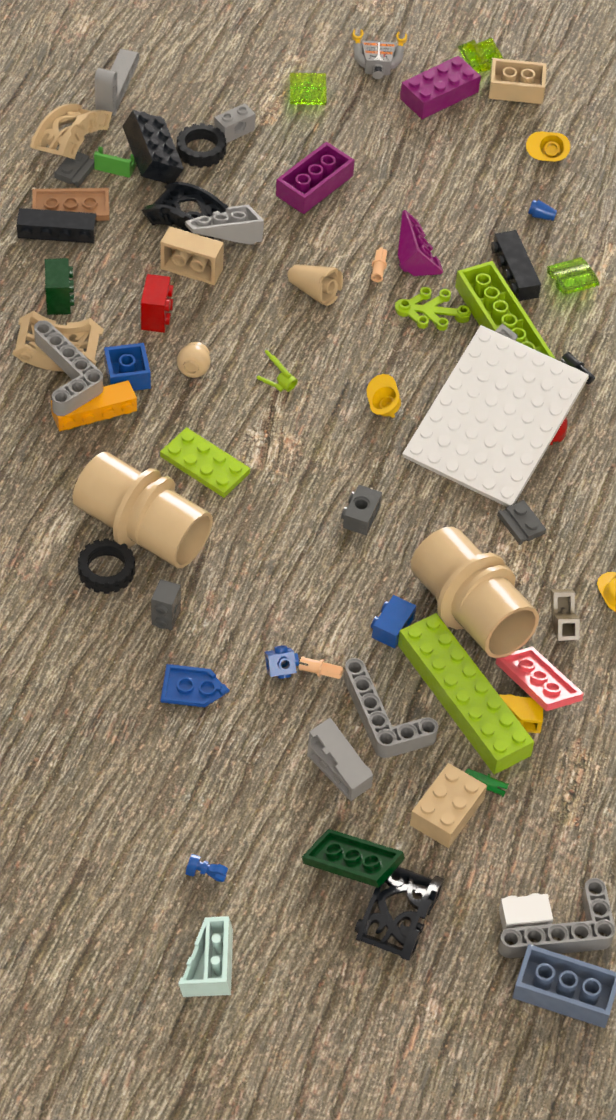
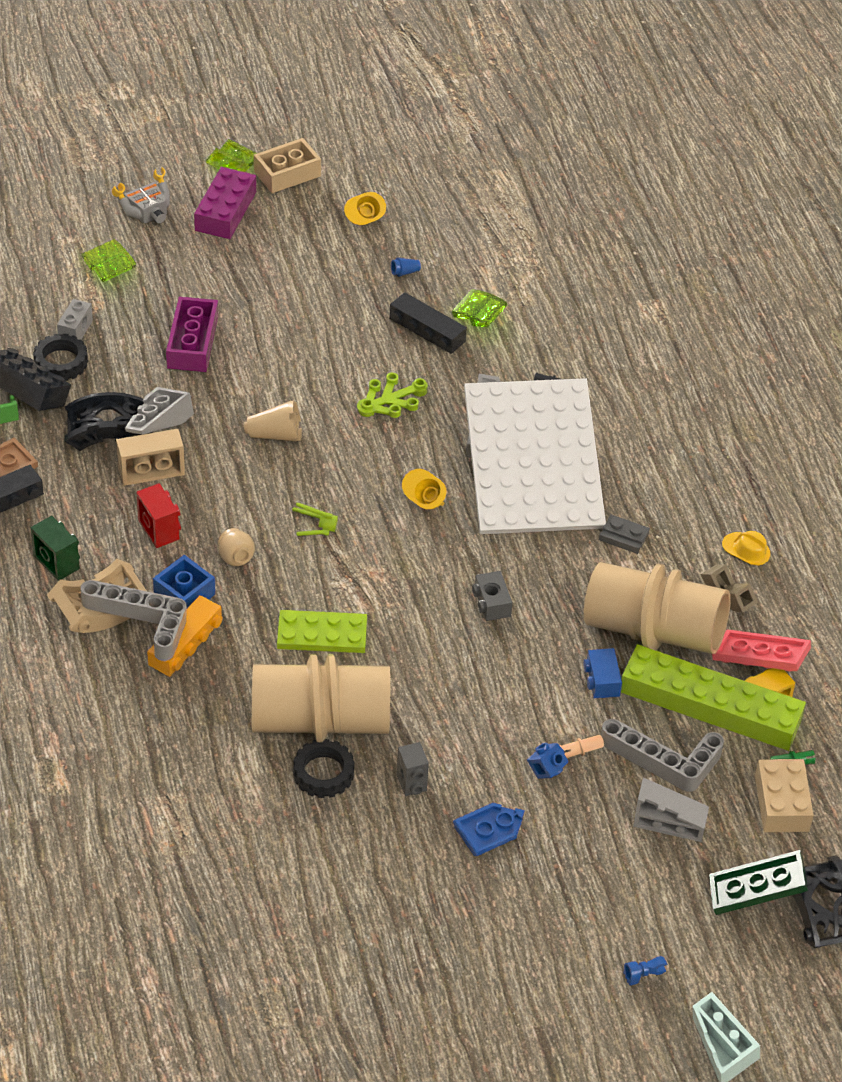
camera: 35 degrees left, 5 degrees down
light nougat axle [371,247,387,282] -> none
magenta wedge [398,210,443,276] -> none
lime brick [455,261,555,359] -> none

